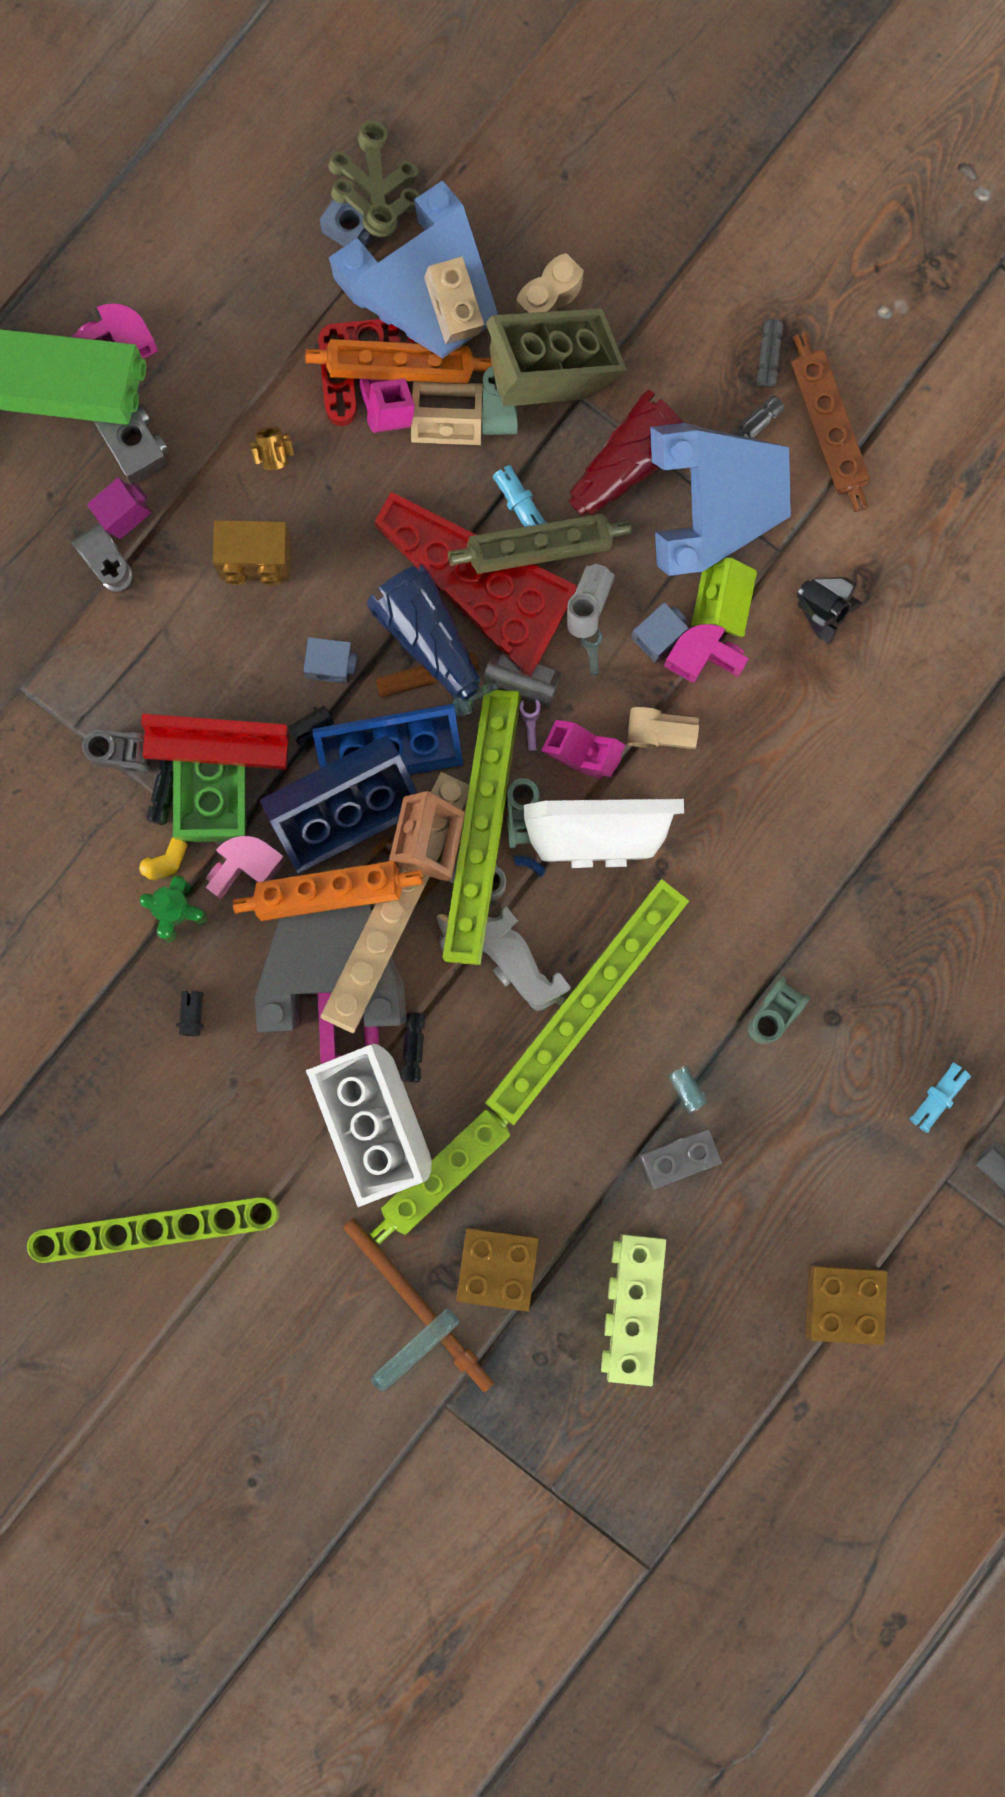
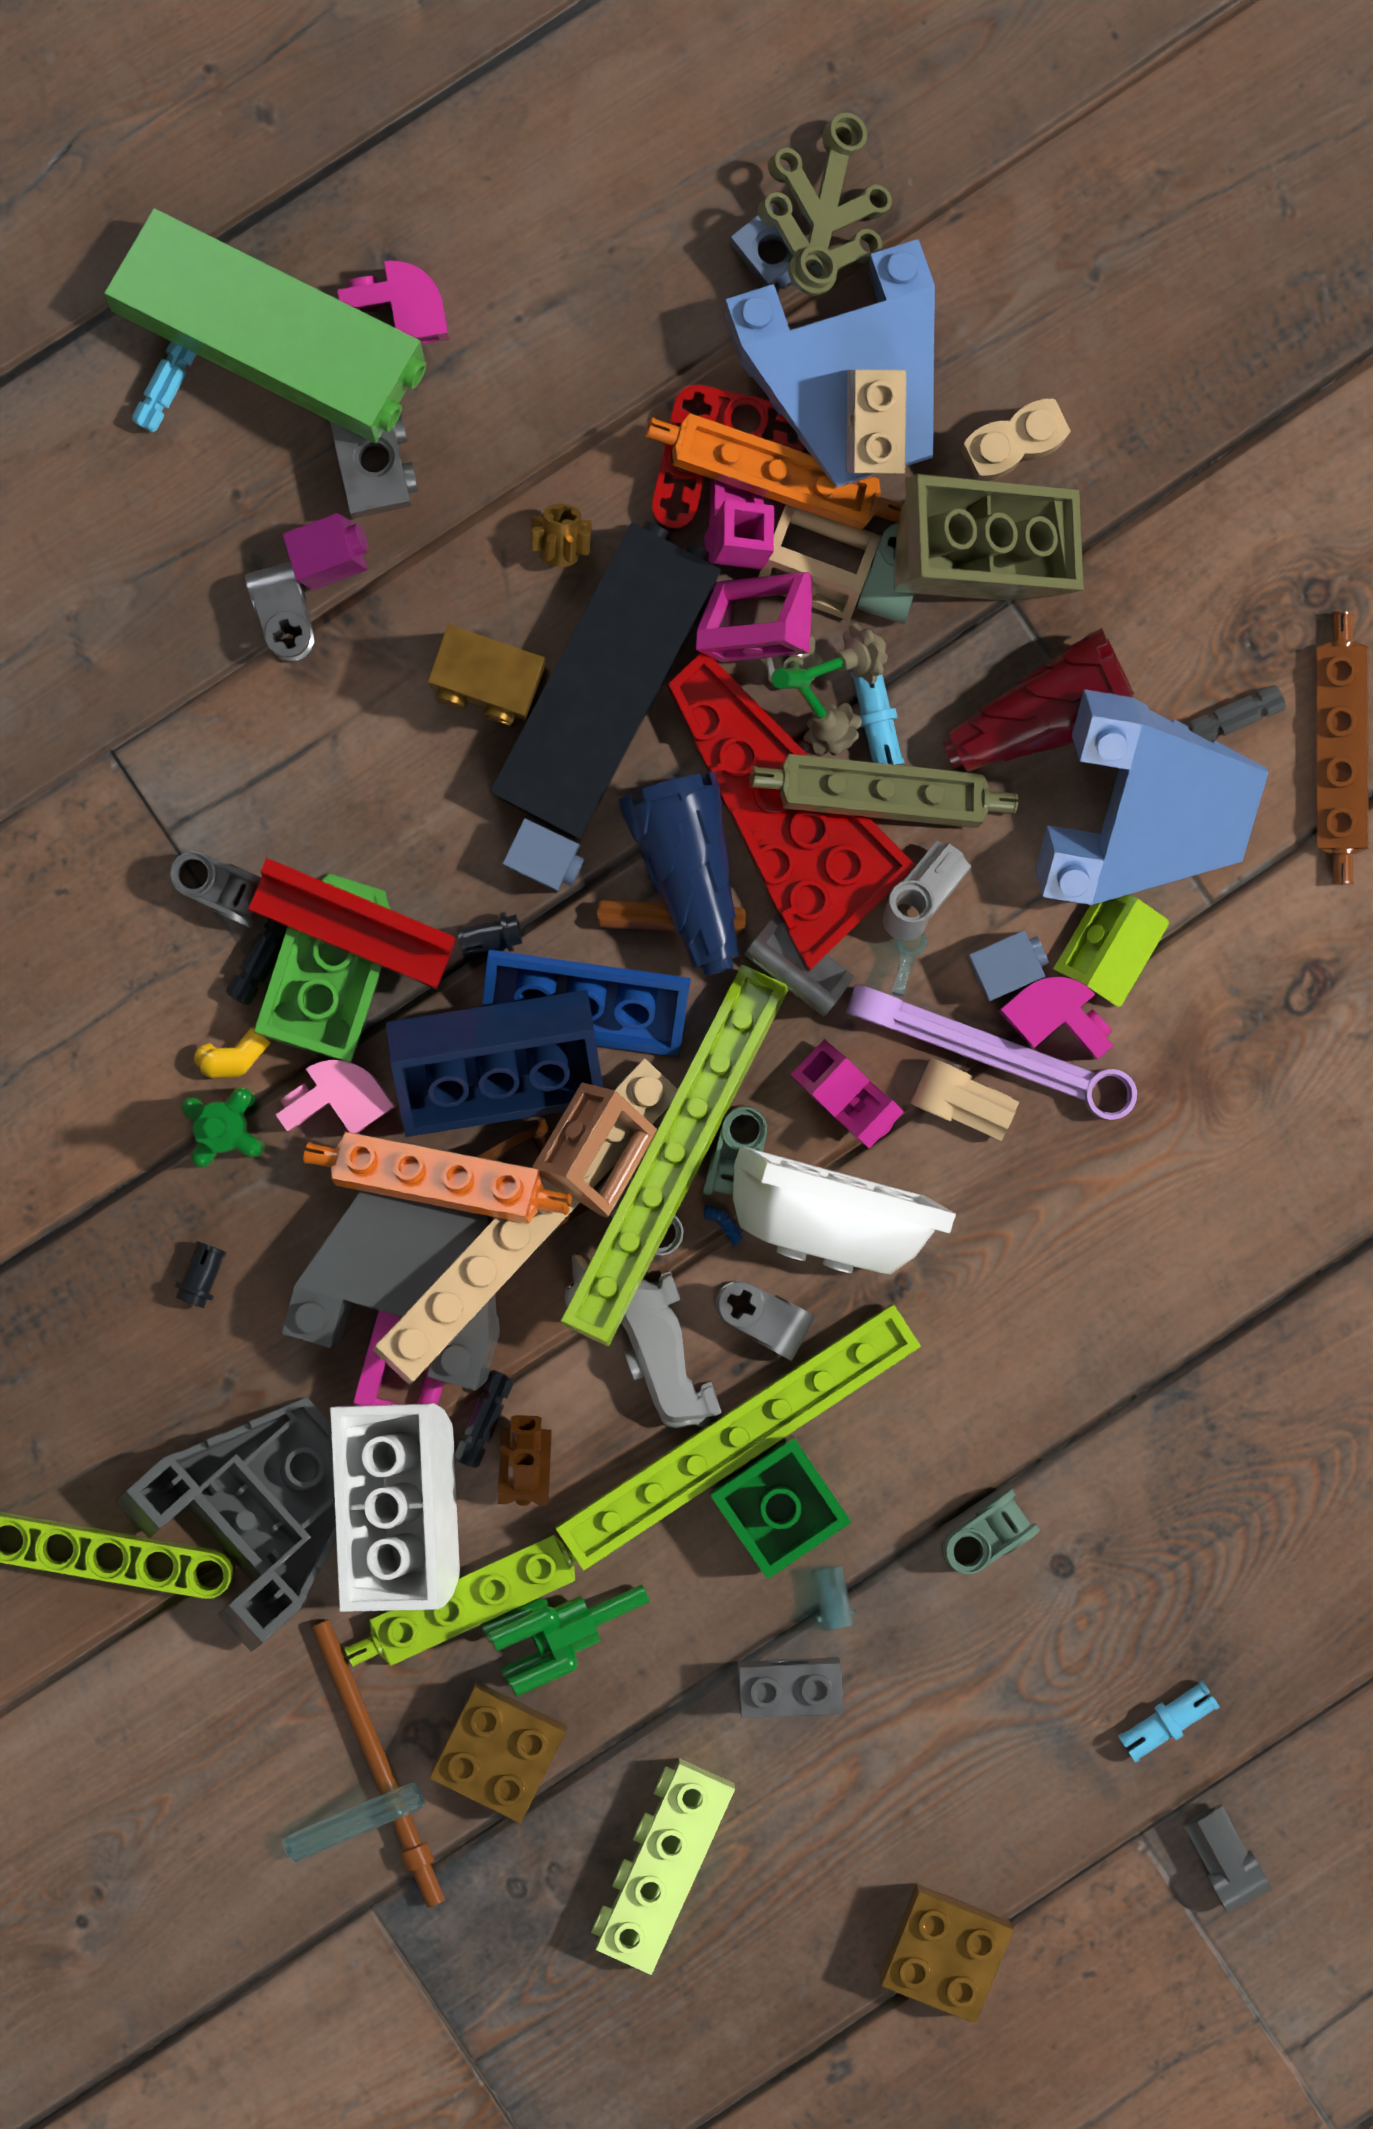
camera: 25 degrees right, 5 degrees up
clear light blue hand [452,680,498,716] -> none
lavender hand [519,700,541,751] -> none
dark grey axle [756,319,783,388] -> none
black brick [797,577,862,644] -> none
none -> dark grey wedge [115,1397,337,1652]
none -> green plant [481,1584,650,1697]
none -> black brick [490,520,721,841]
none -> reddish brown hips [497,1415,552,1506]
none -> dark pink tile [696,572,813,662]
none -> green brick [709,1435,852,1580]
none -> flat silver piece [715,1281,816,1361]
none -> dark tan plant [761,623,888,756]
none -> lavender piece [845,984,1137,1120]

